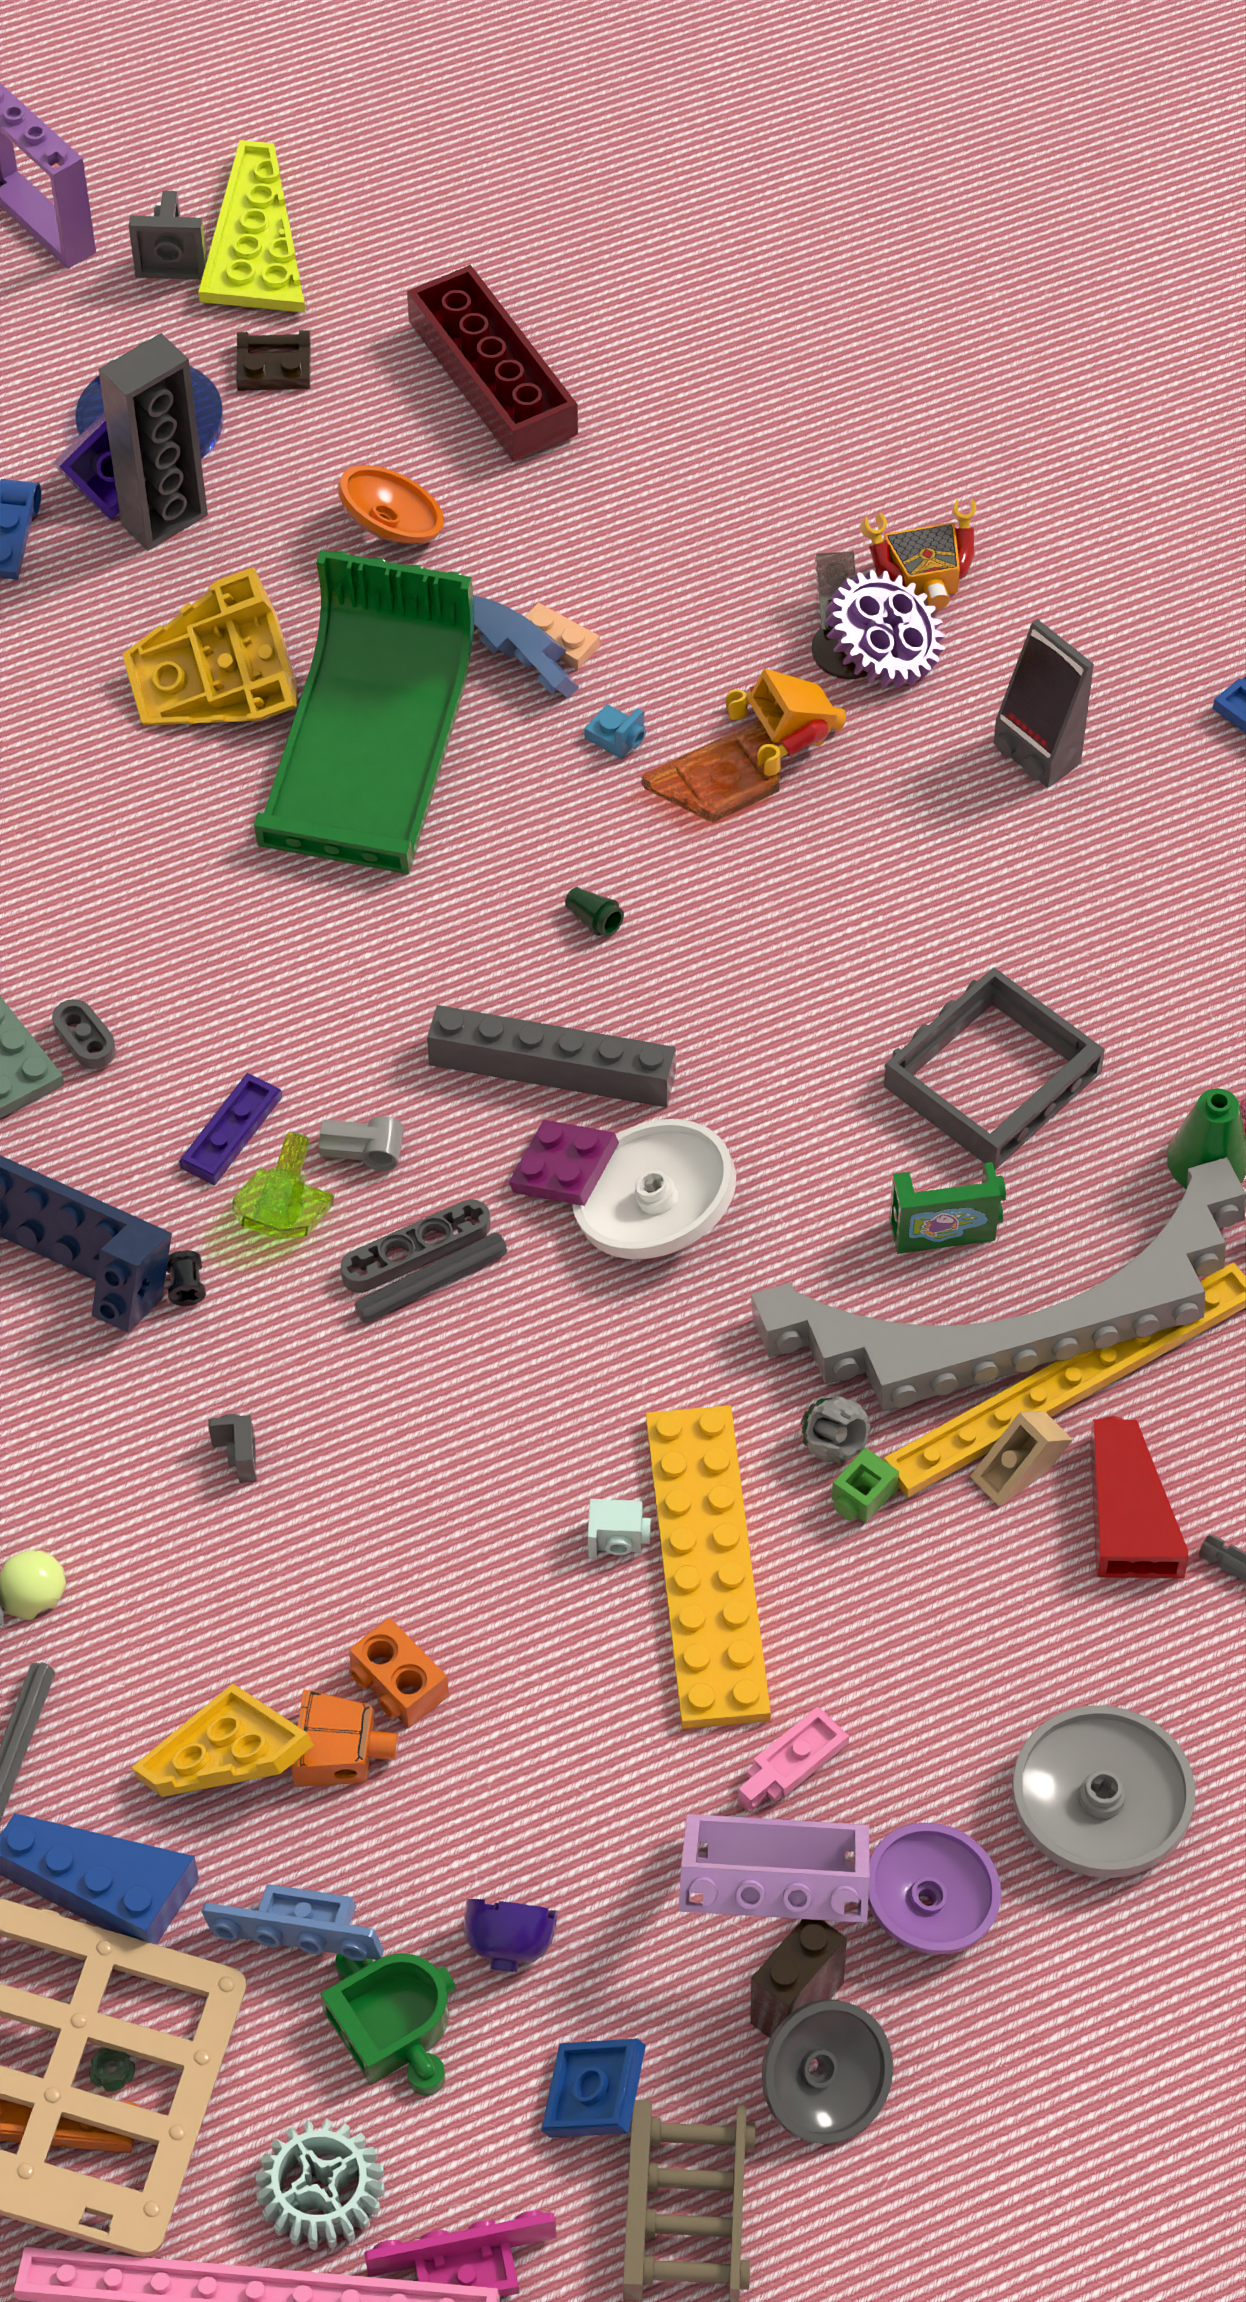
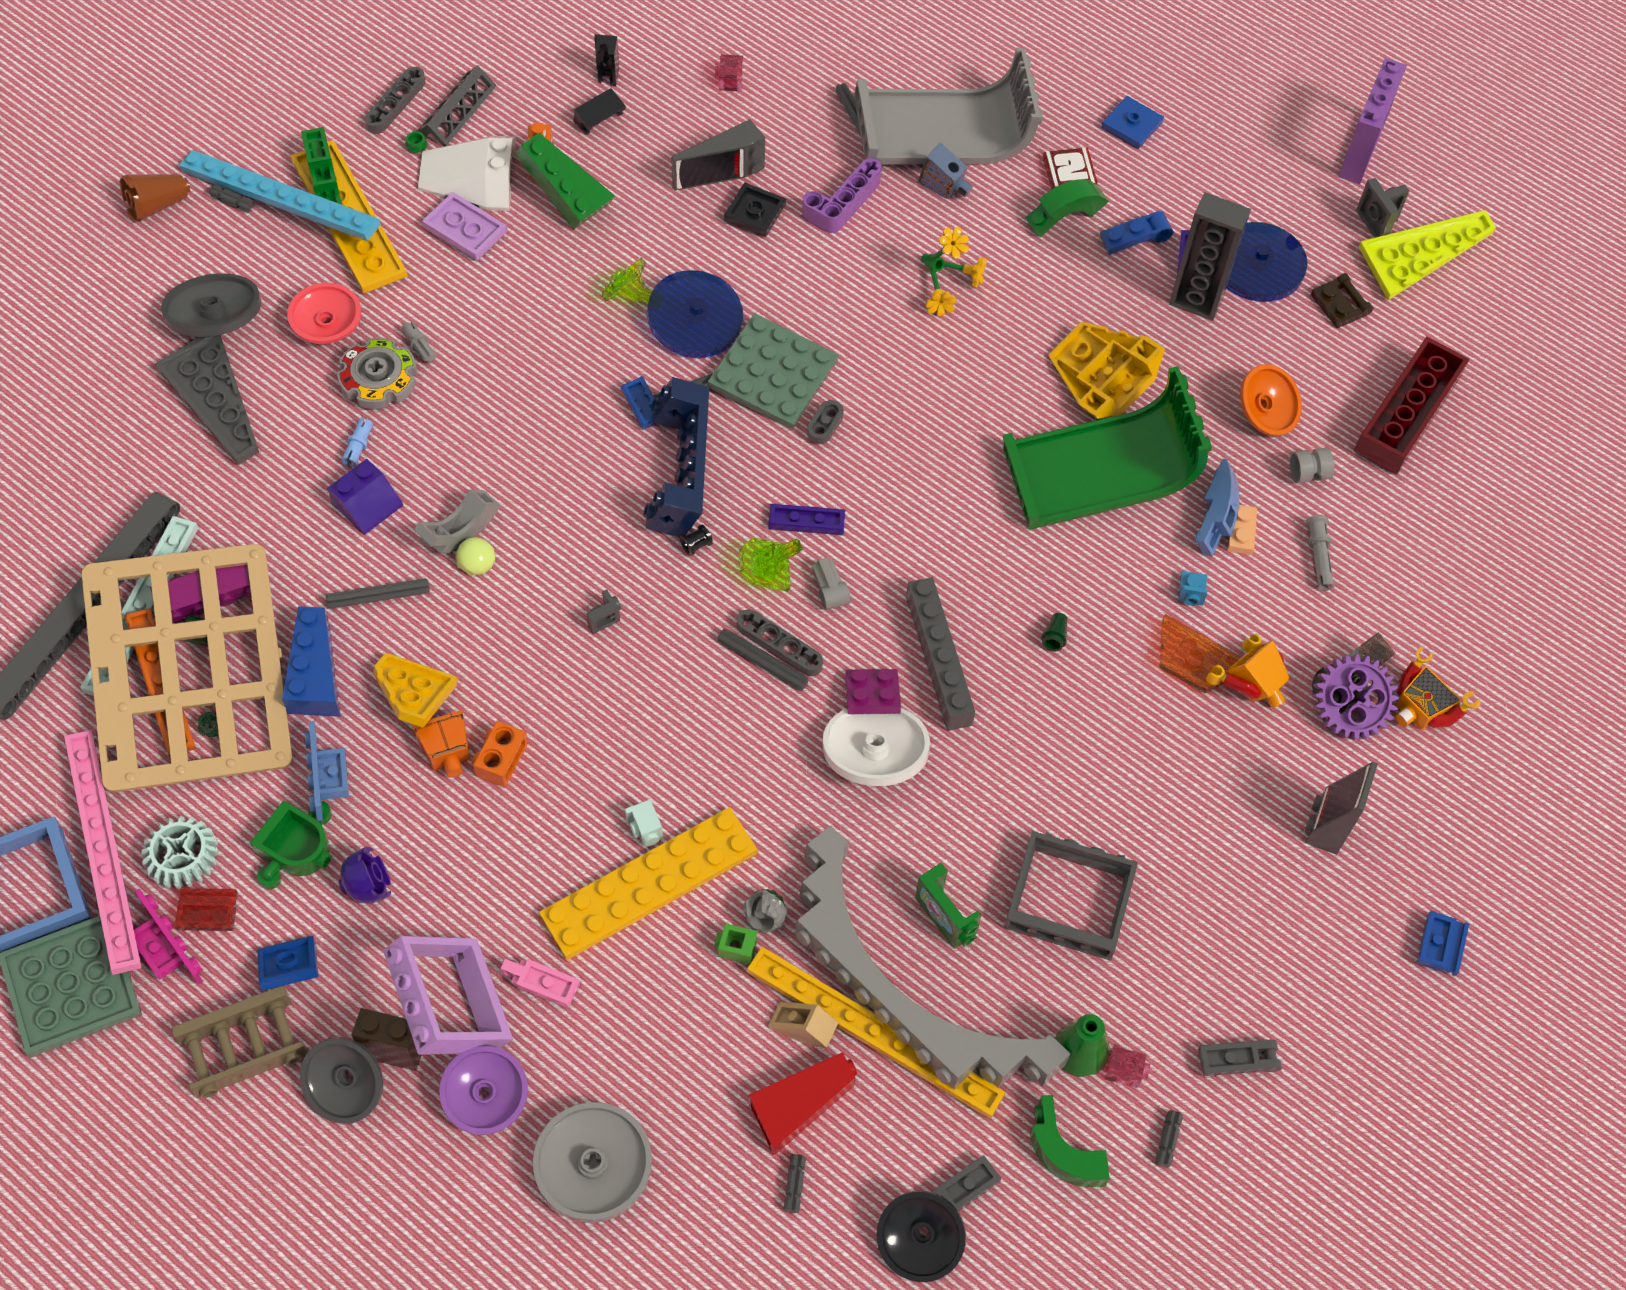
camera: 60 degrees right, 5 degrees up
none -> clear red plate [175,888,238,931]
none -> light grey wheel [1290,447,1334,483]
none -> light grey pin [1306,515,1334,591]

